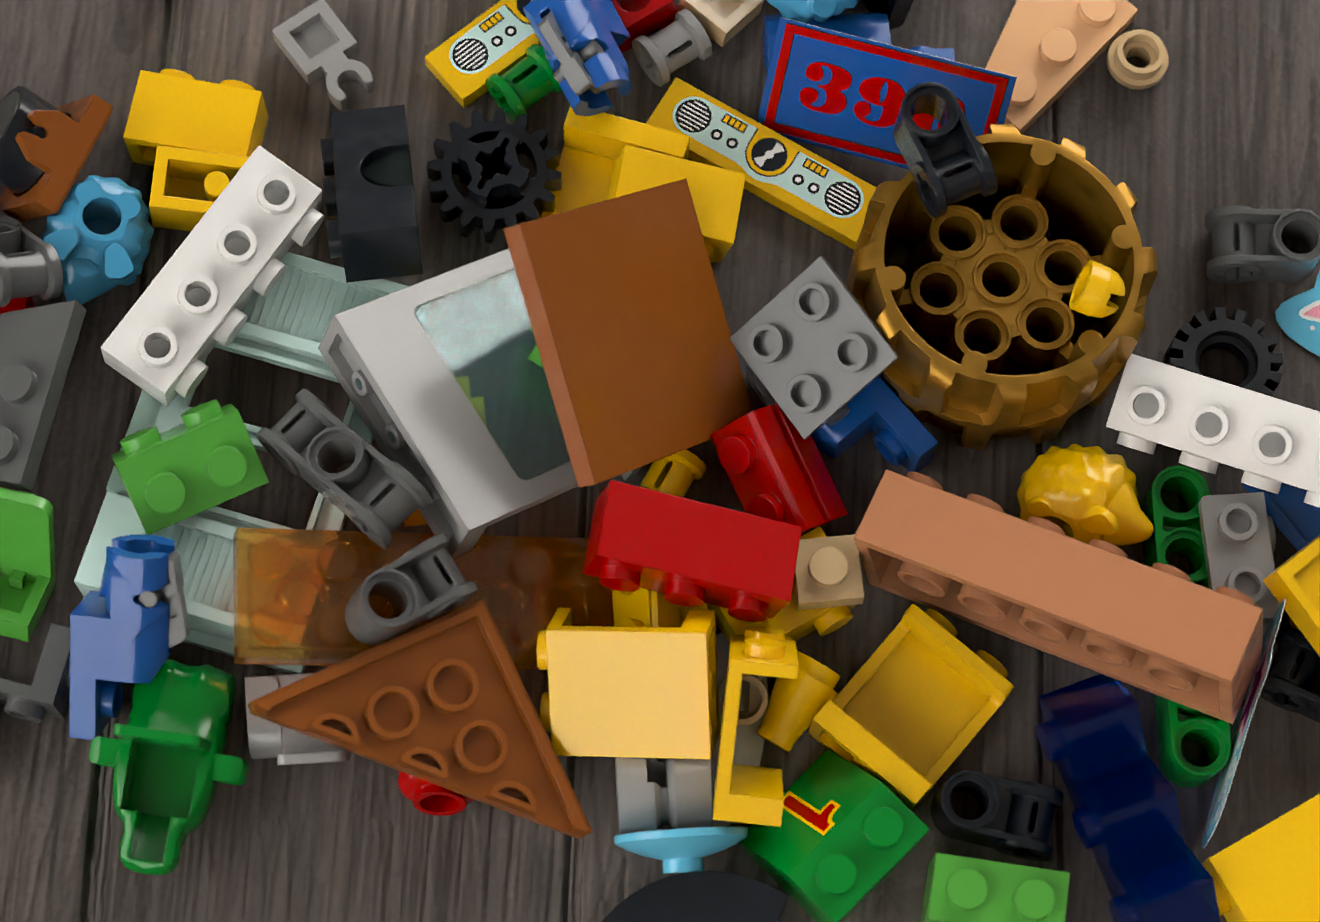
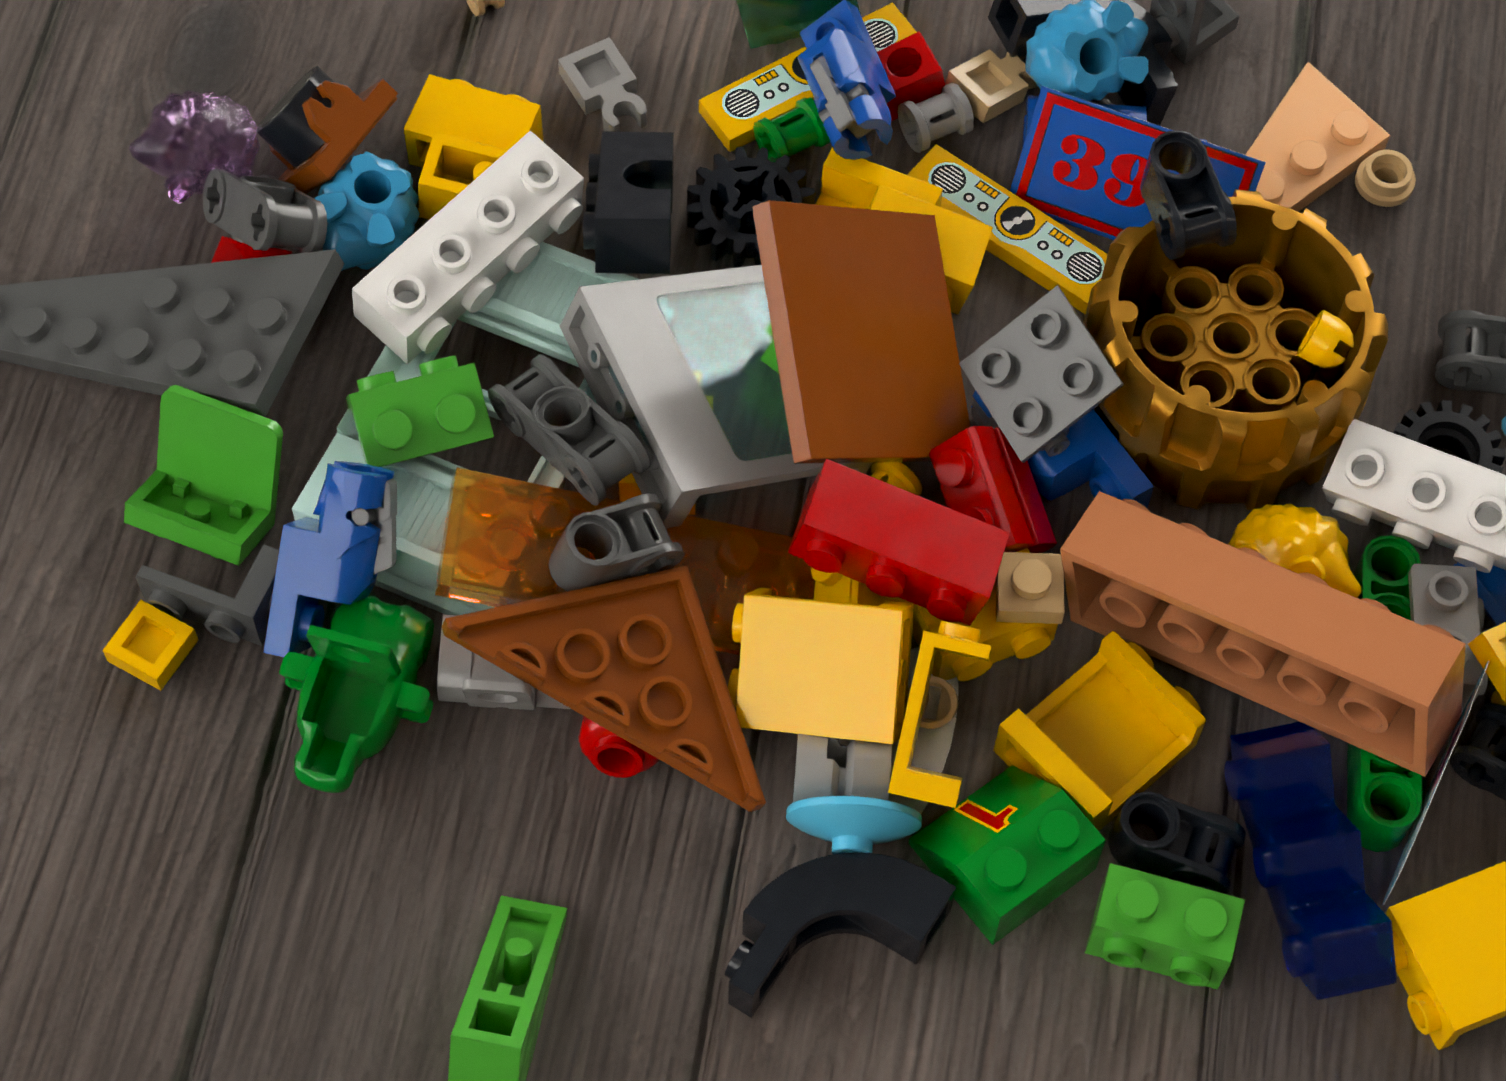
camera: 10 degrees right, 10 degrees down
yellow cone [756,651,841,753] -> none

